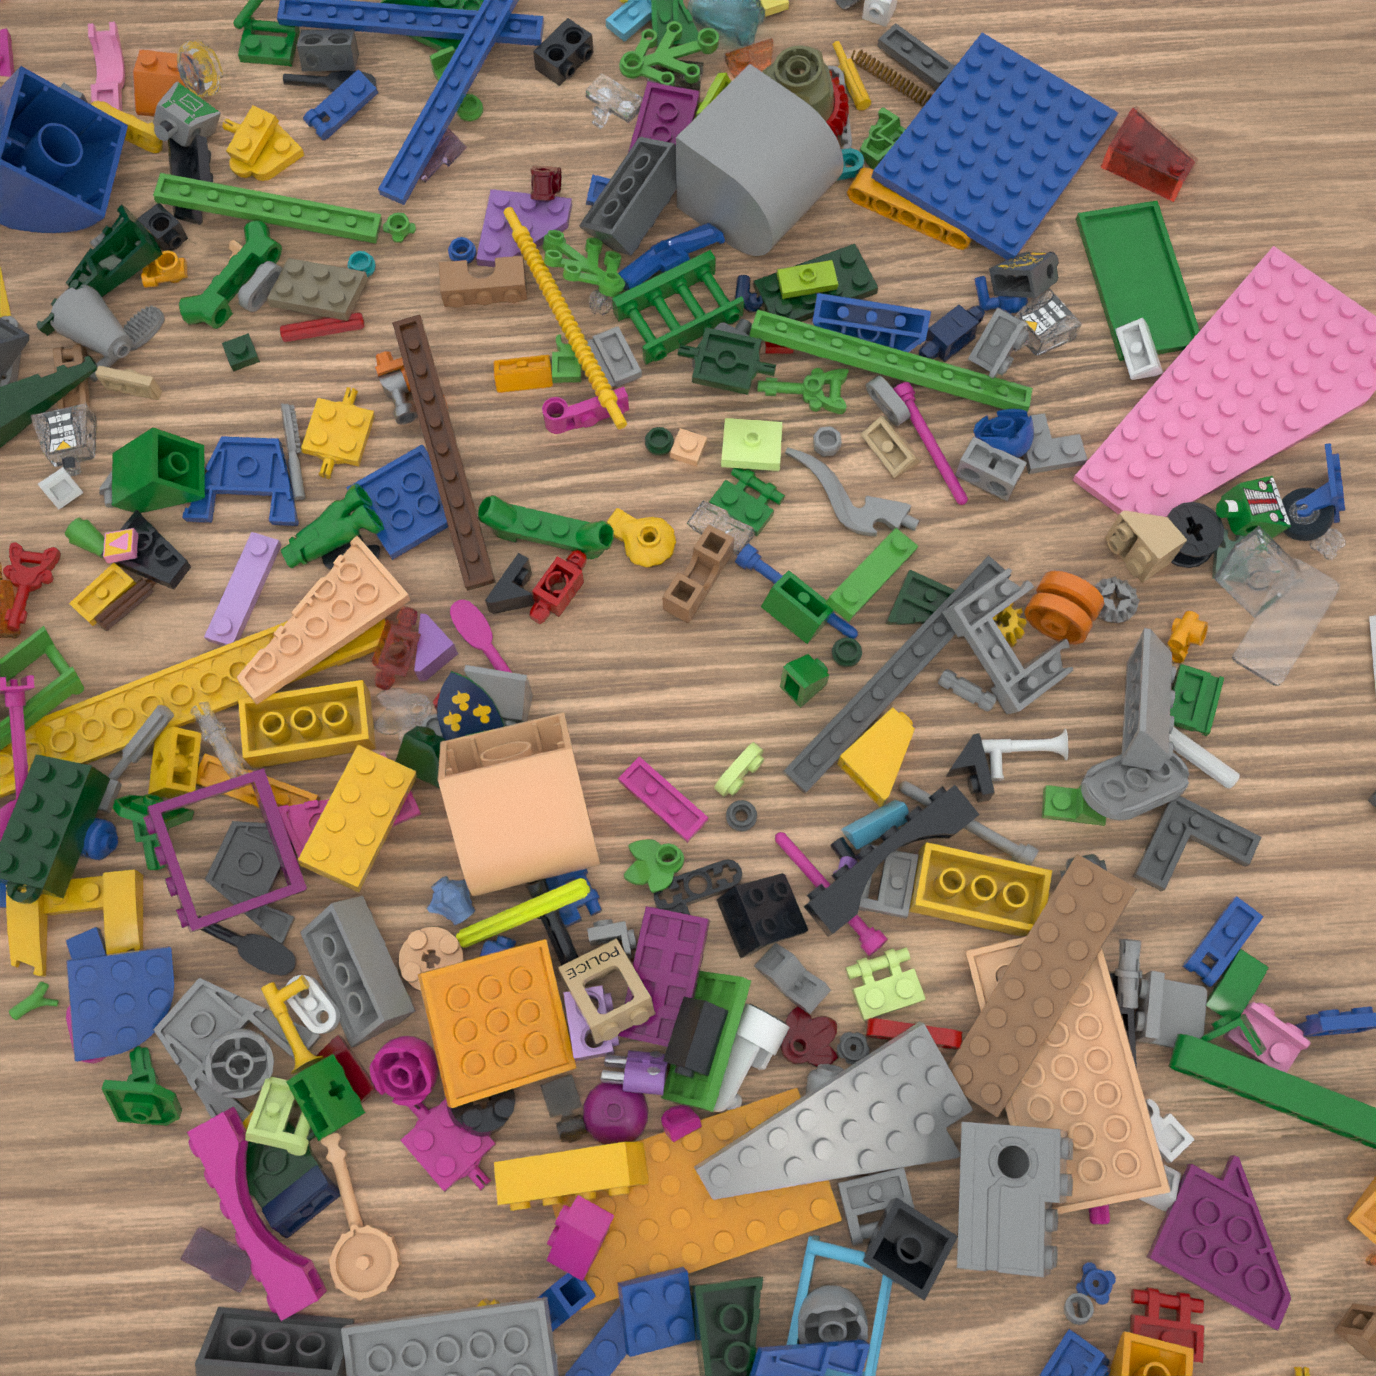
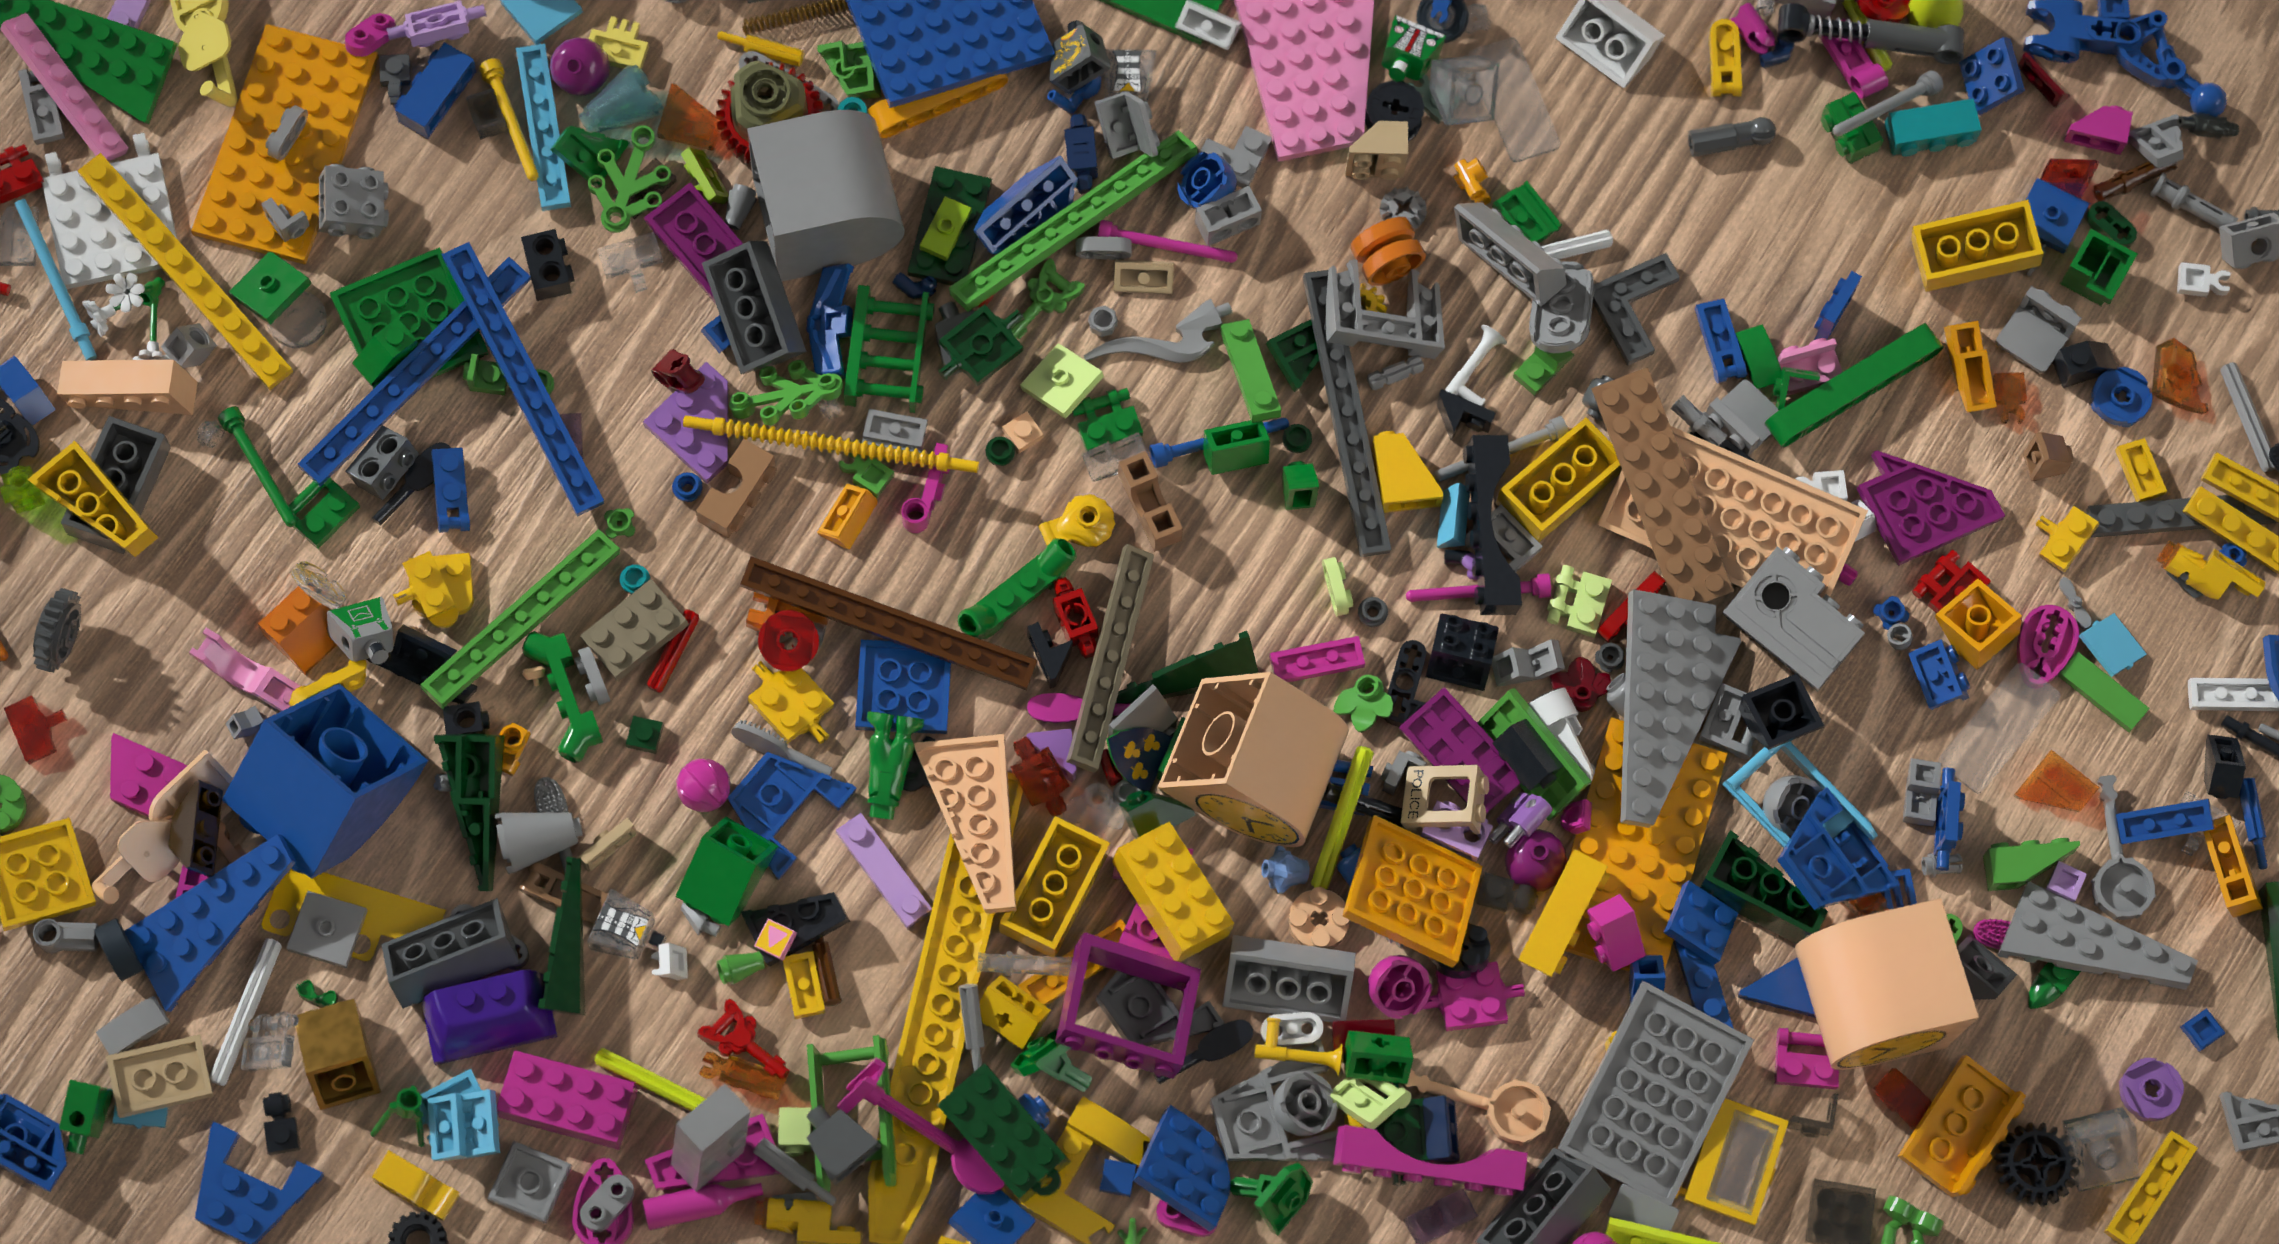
camera: 60 degrees left, 0 degrees up
none -> dark pink piece [676,759,730,812]
none -> red plate [758,610,819,671]
none -> dark tan plate [1066,544,1154,773]
none -> dark green wedge [1116,631,1259,704]

